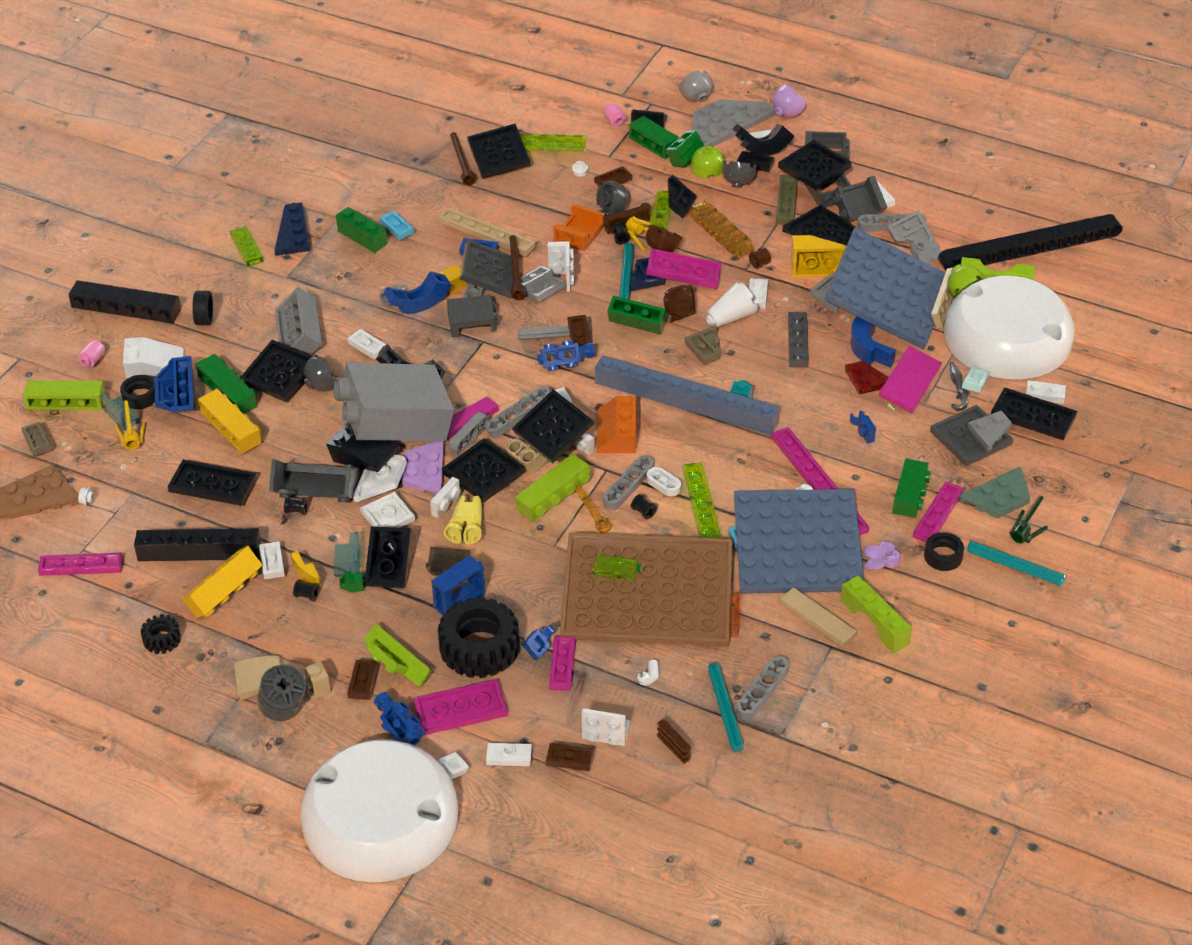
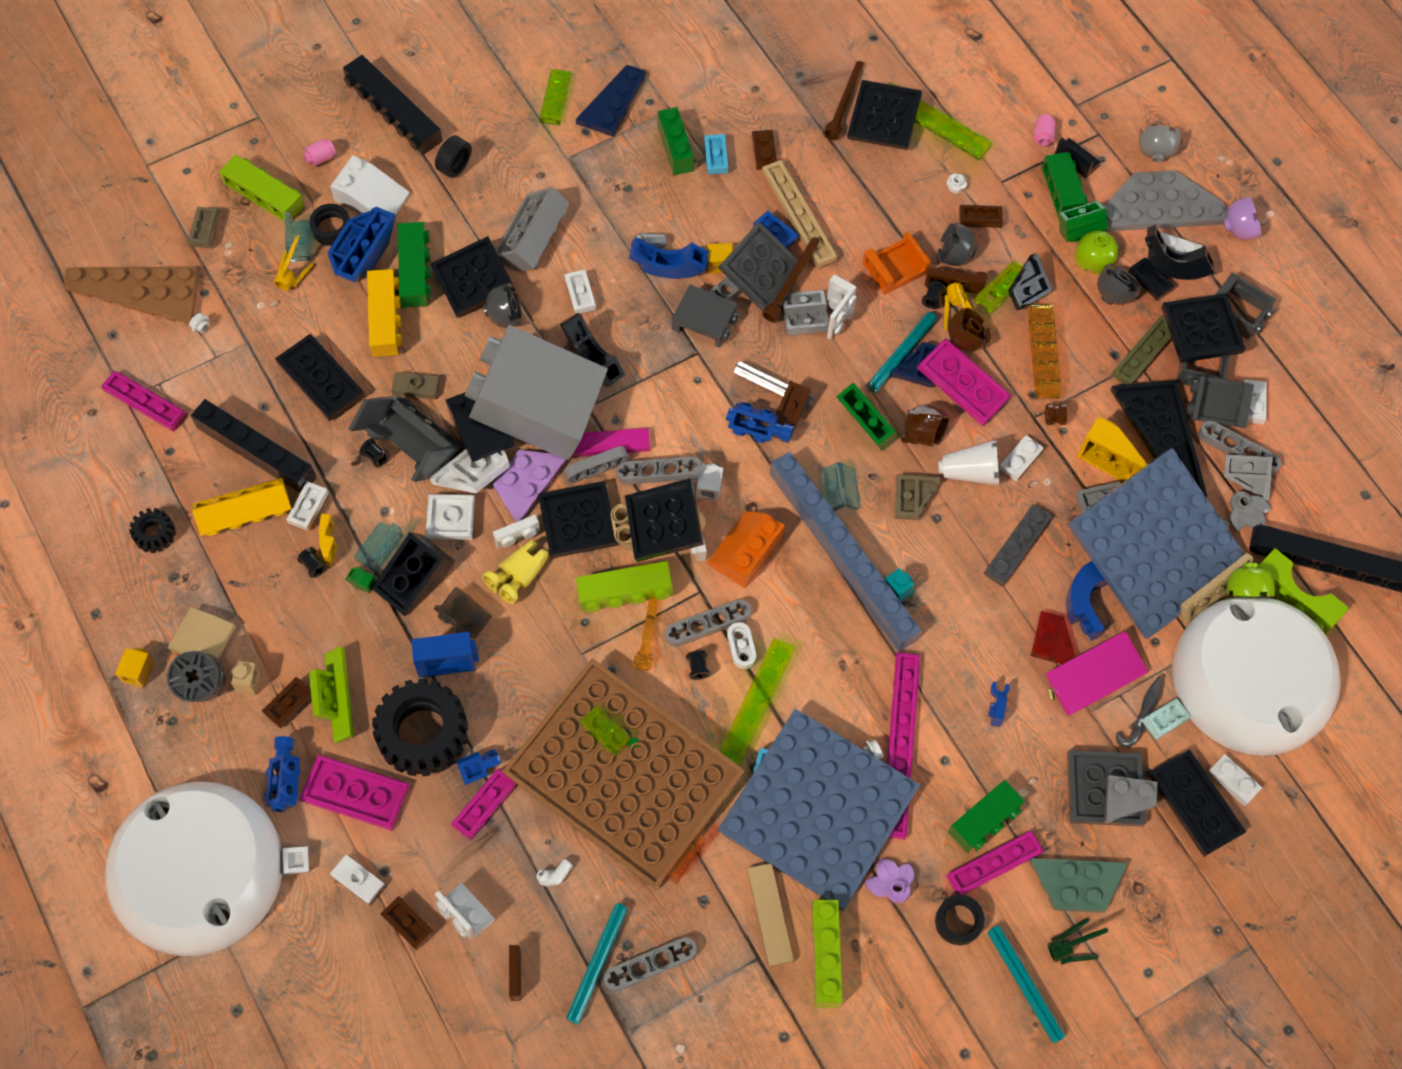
camera: 30 degrees right, 20 degrees up
none -> yellow brick [115,647,154,688]
none -> dark tan plate [391,372,440,399]
none -> reddish brown plate [752,130,777,170]
none -> clear light blue panel [821,462,861,511]

